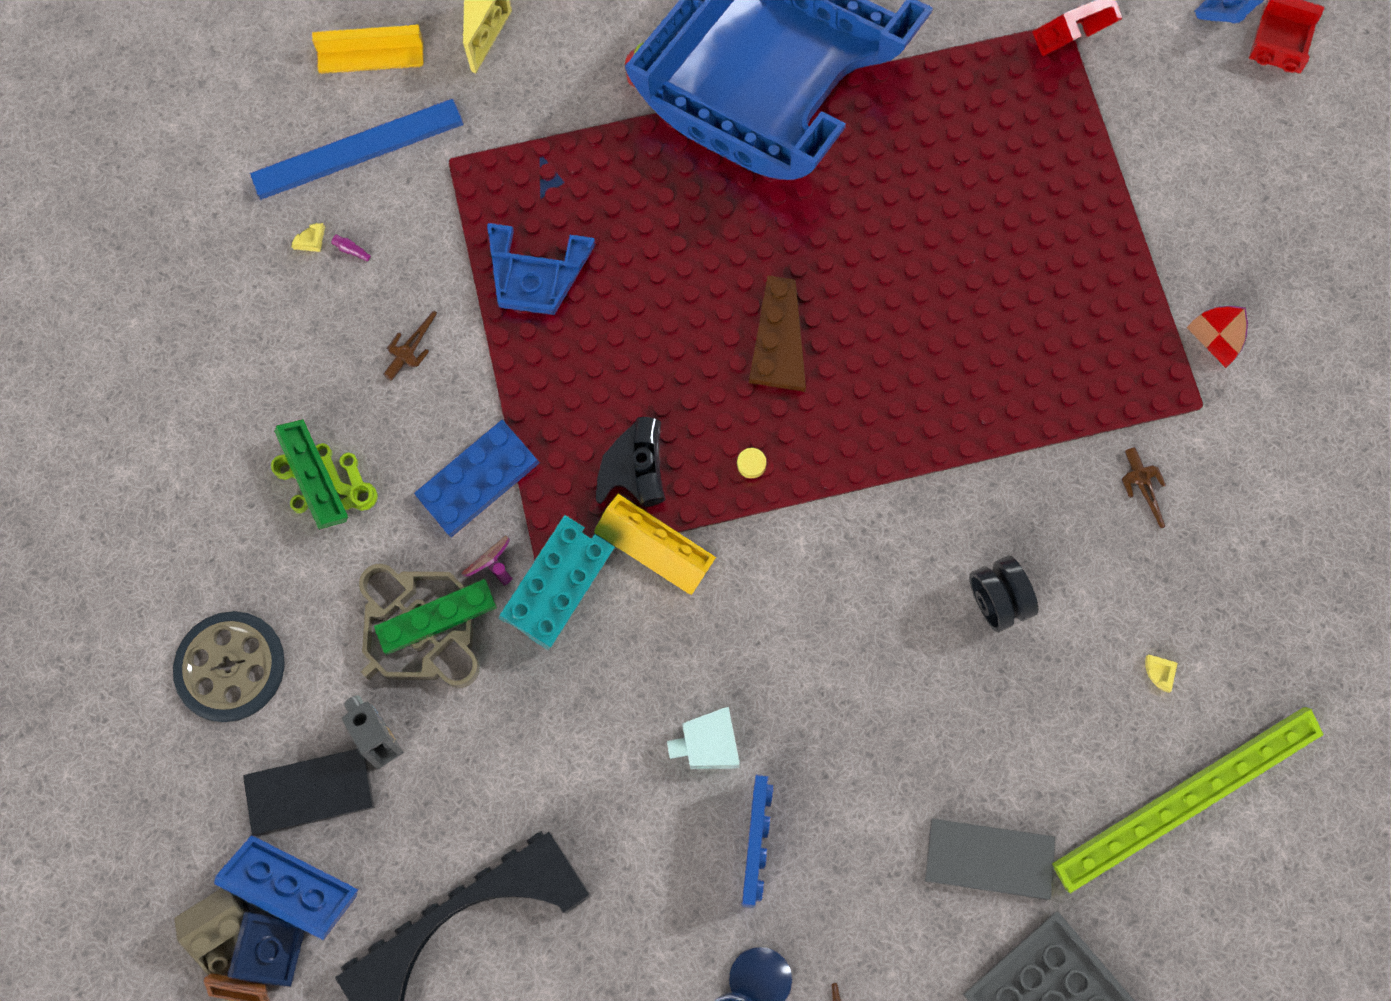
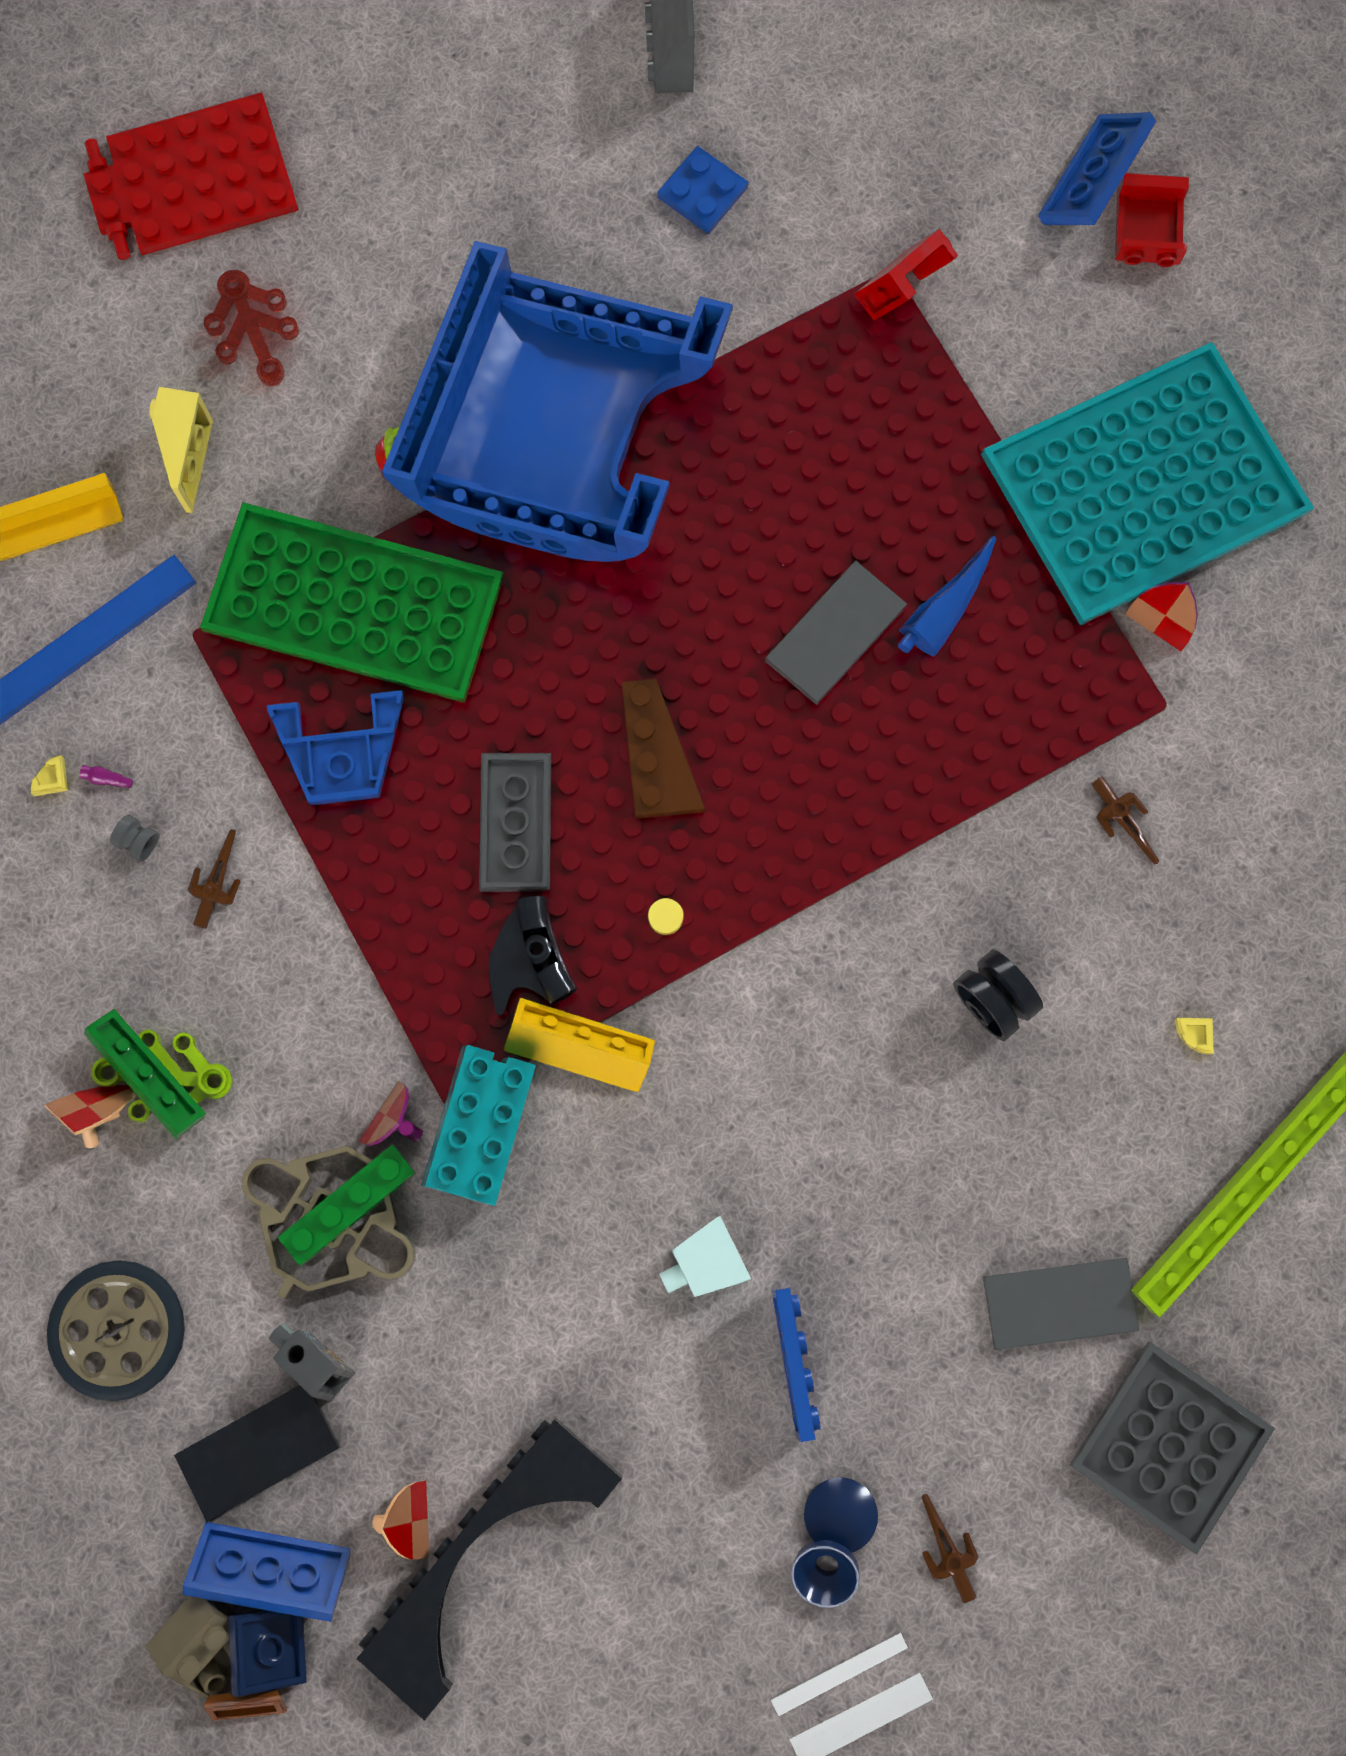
camera: 20 degrees left, 5 degrees up
blue plate [414,419,540,538] -> none
none -> shield [45,1085,135,1148]
none -> dark grey wheel [110,814,160,862]
none -> green plate [200,502,504,703]
none -> shield [372,1480,429,1559]
none -> dark grey tile [479,753,551,892]
none -> dark grey tile [765,561,907,705]
none -> blue piece [898,536,996,657]
none -> teal plate [981,342,1314,626]

